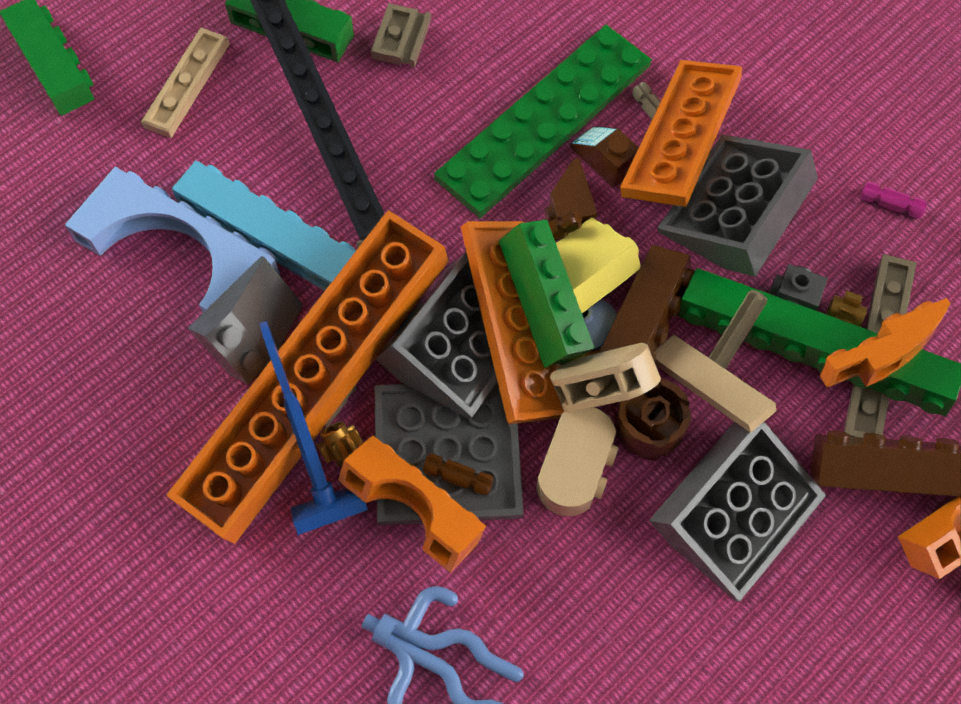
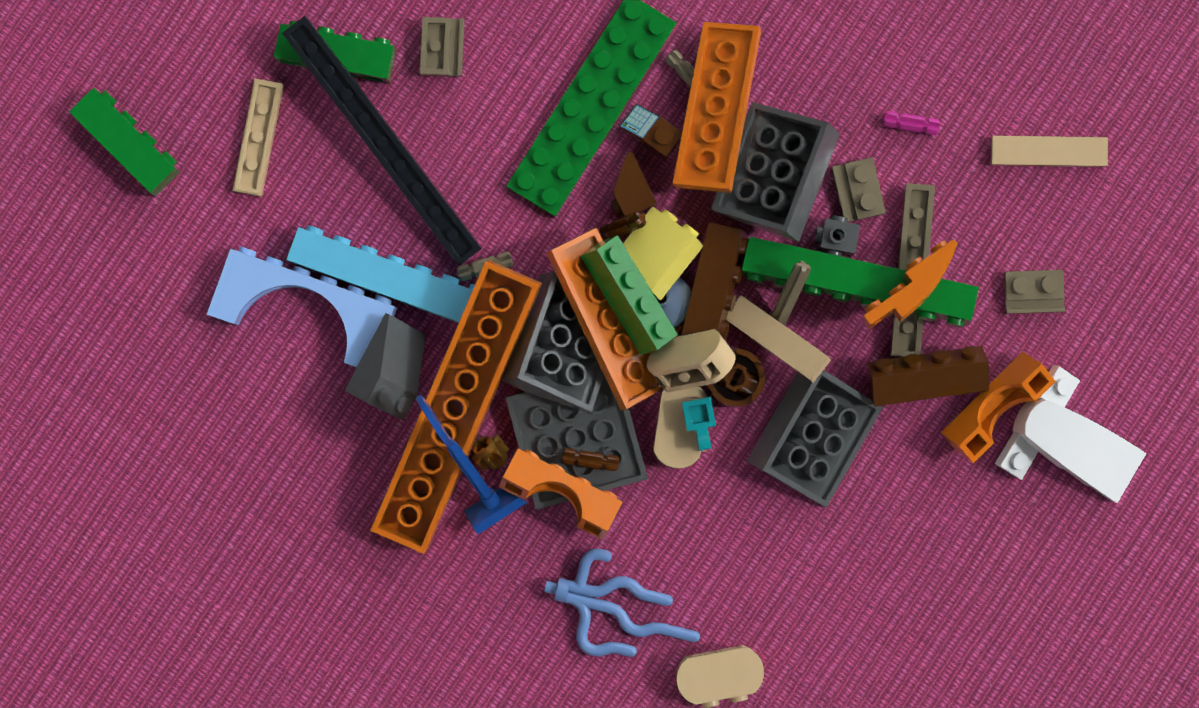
camera: 10 degrees left, 20 degrees up
pearl gold gear [826,290,868,327] -> none
none -> teal plate [681,397,716,451]
none -> dark tan plate [831,157,886,222]

